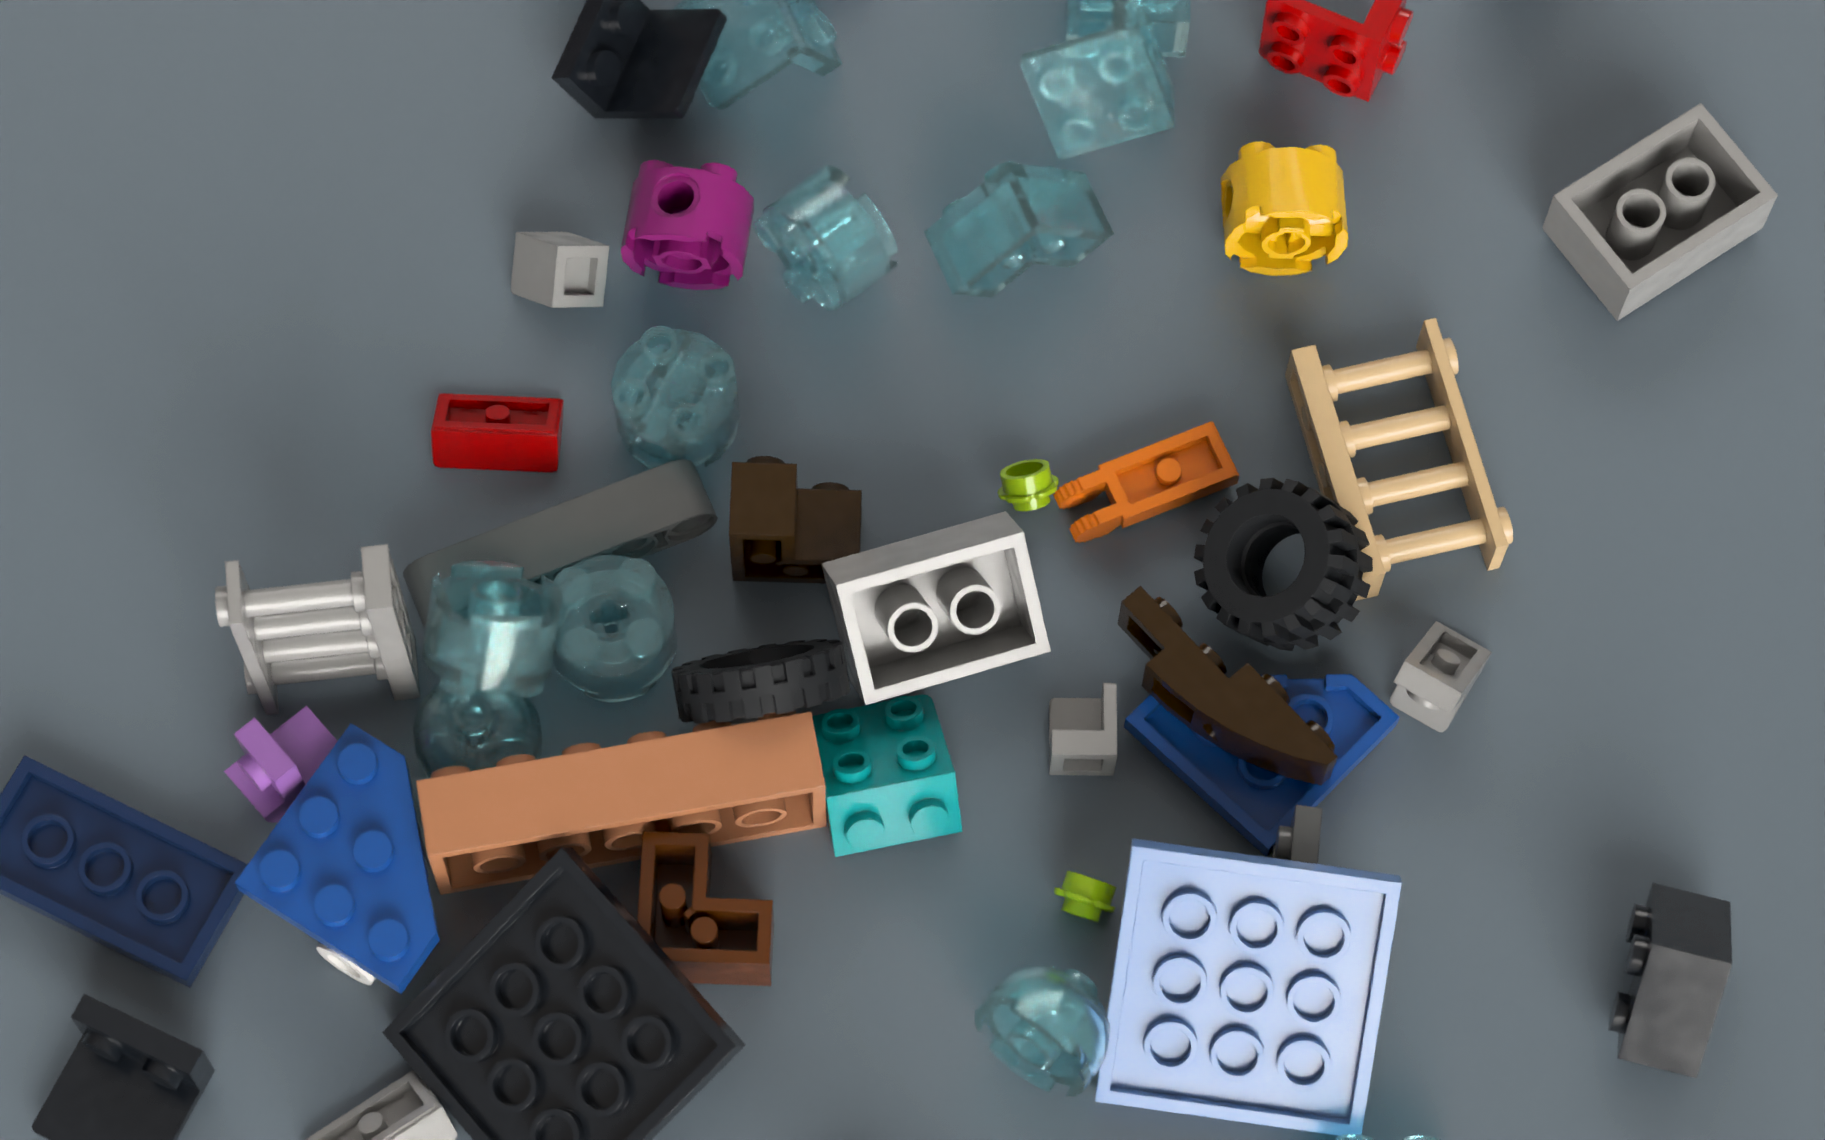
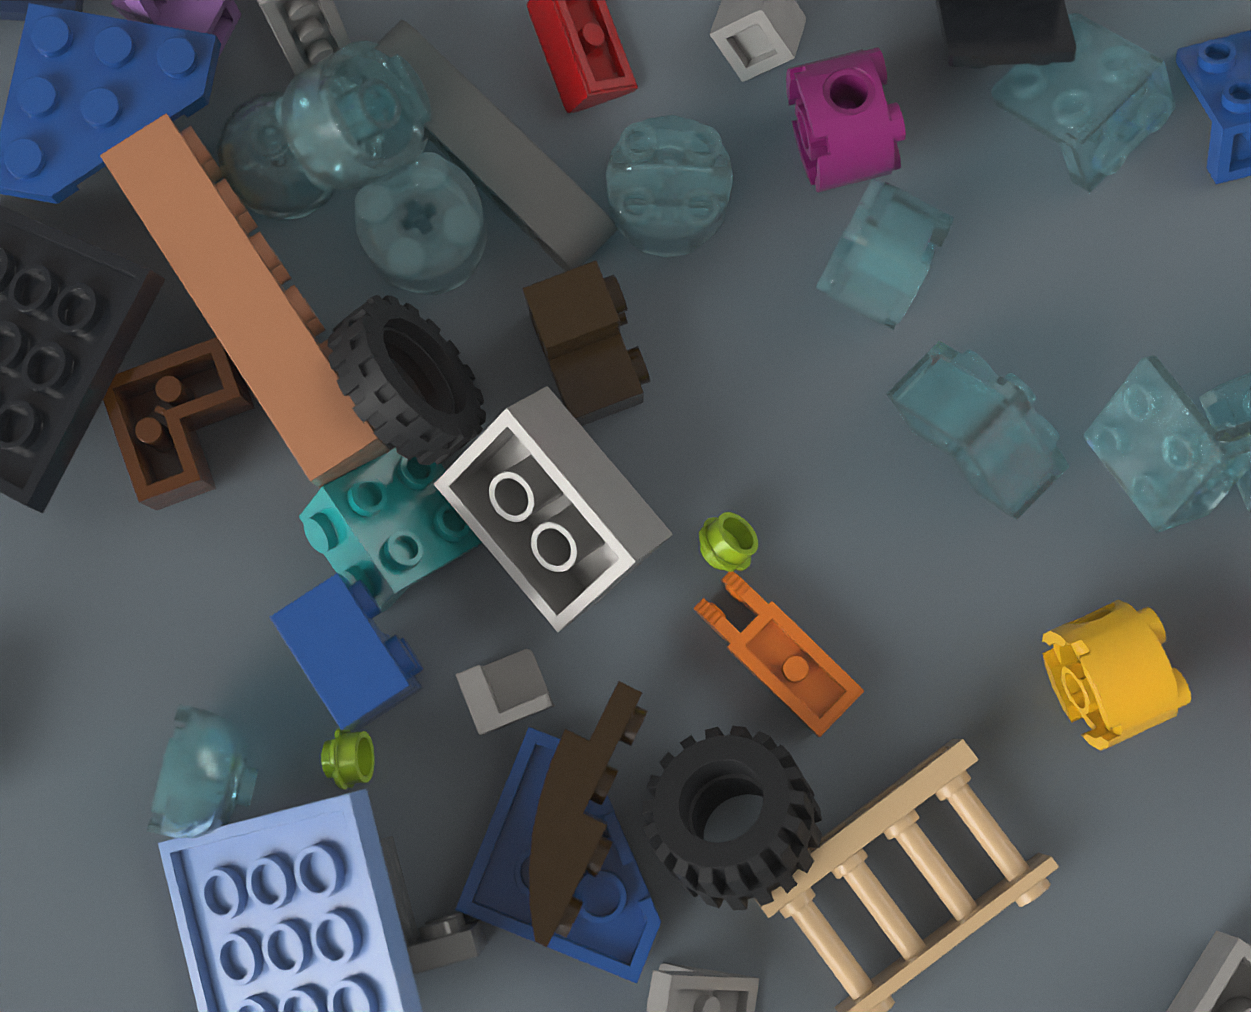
camera: 70 degrees right, 15 degrees up
none -> blue brick [270,573,424,730]

